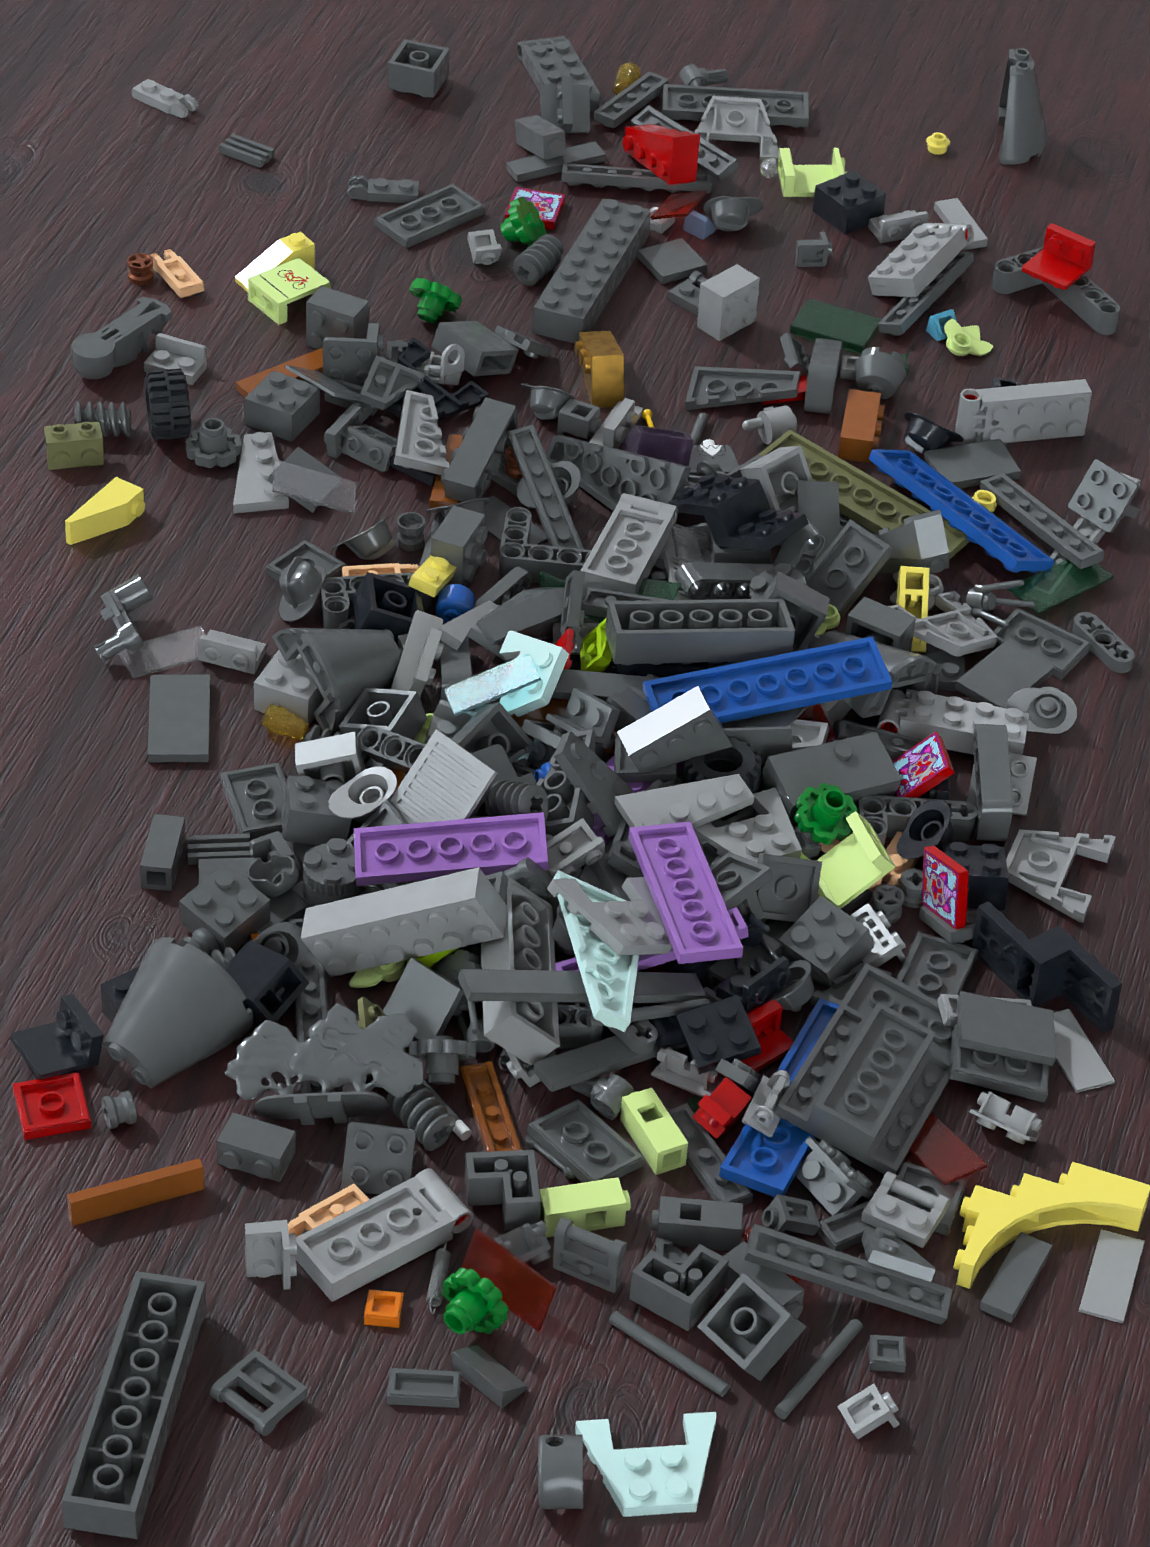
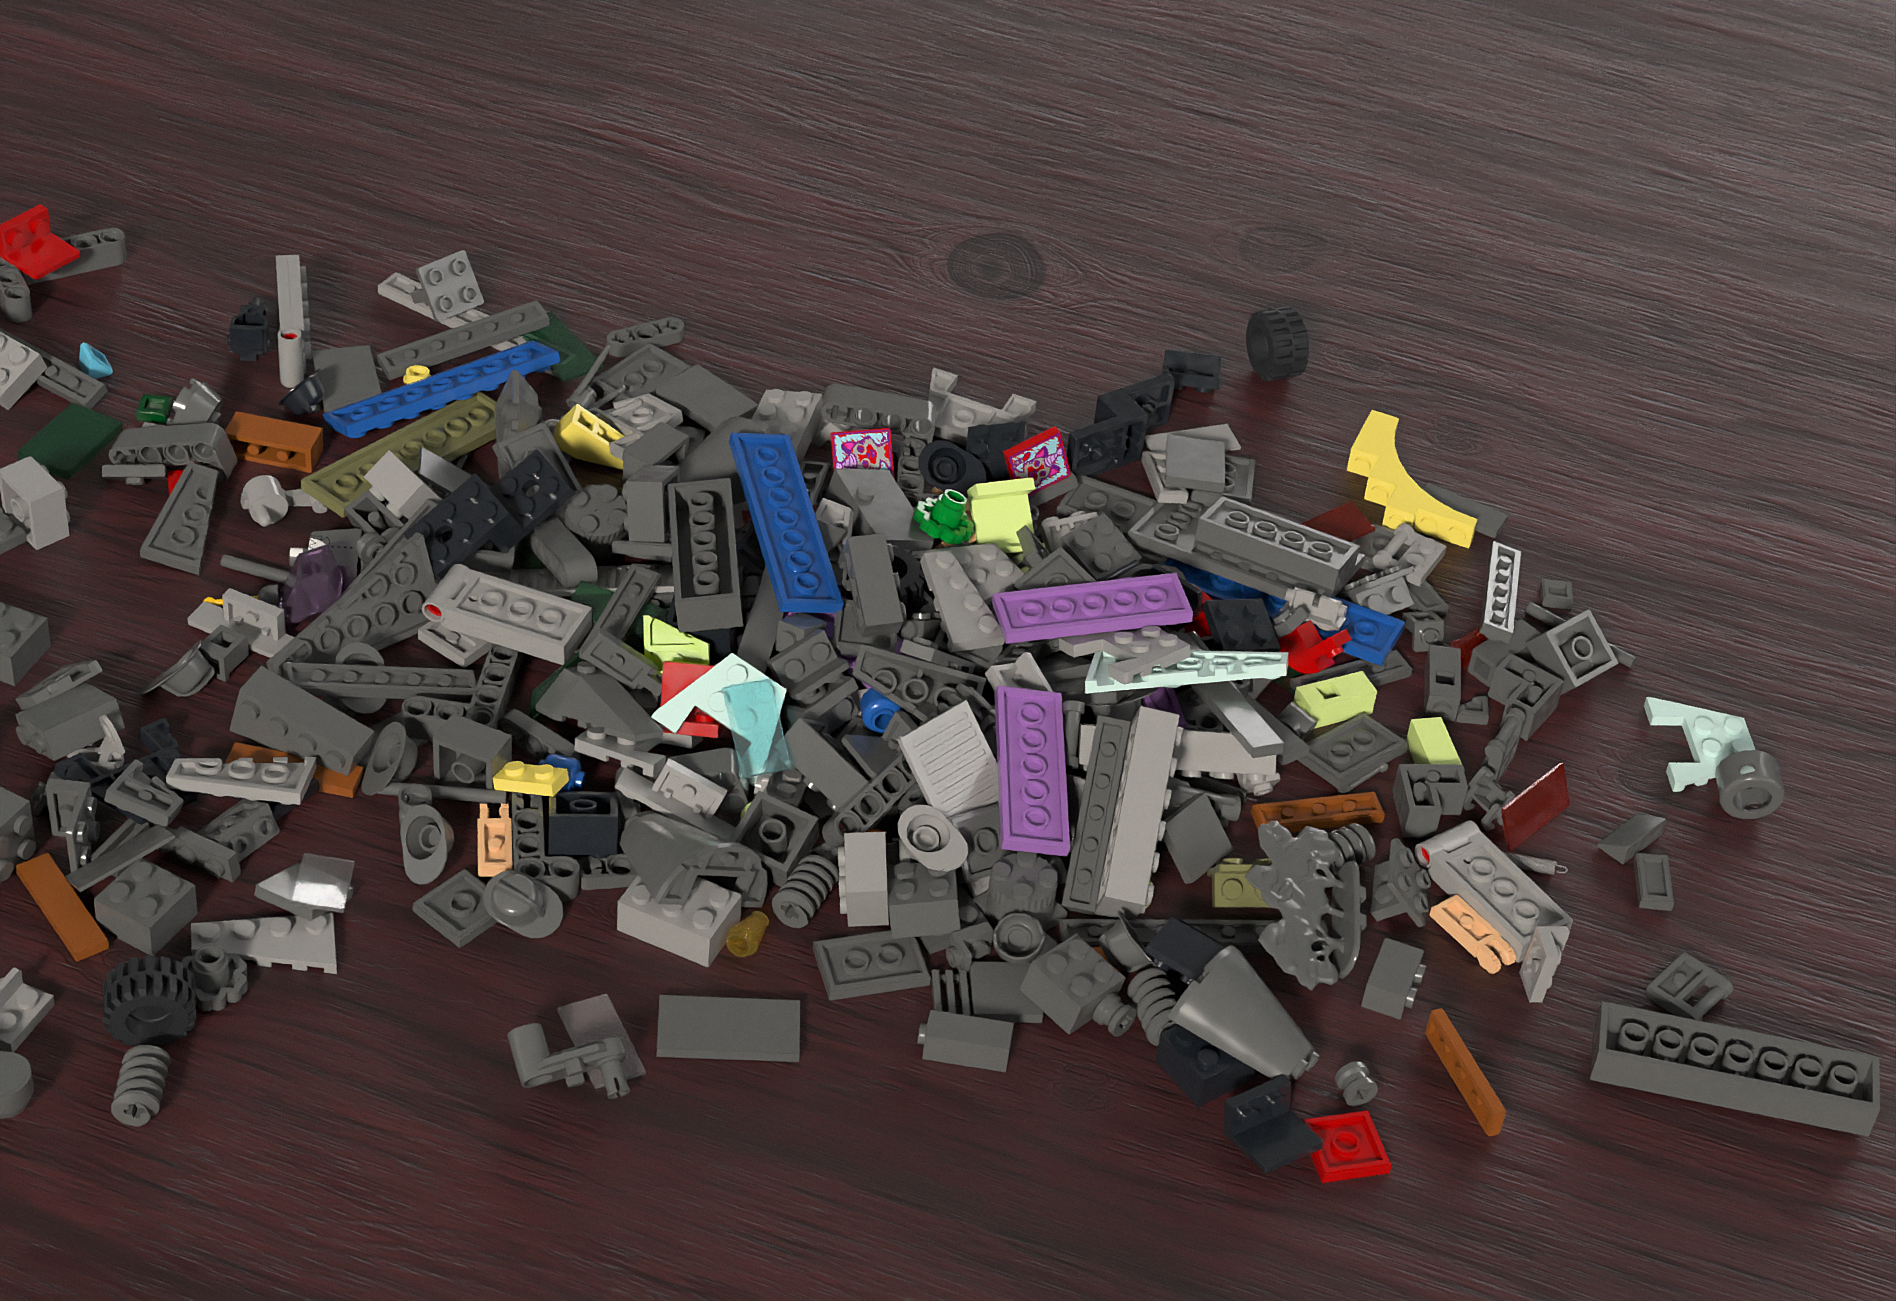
camera: 90 degrees left, 0 degrees up
olive bracket [44,422,104,470] -> none
light yellow slope [65,477,145,545] -> none
light grey bracket [198,629,266,674] -> none
orange tile [364,1289,404,1328] -> none
dark grey plant [409,1036,476,1085] -> none
green plant [442,1268,509,1334] -> none
pearl gold wedge [575,331,624,408] -> none
dark grey bar [609,1311,730,1397] -> none
light grey bracket [837,1384,900,1439] -> none
dark grey wing [861,1226,936,1282] -> none
yellowish green plate [944,319,993,356] -> none
light grey hinge [970,1092,1042,1145] -> none
light grey piece [1005,687,1077,734] -> none
light grey piece [1079,1229,1145,1324] -> none

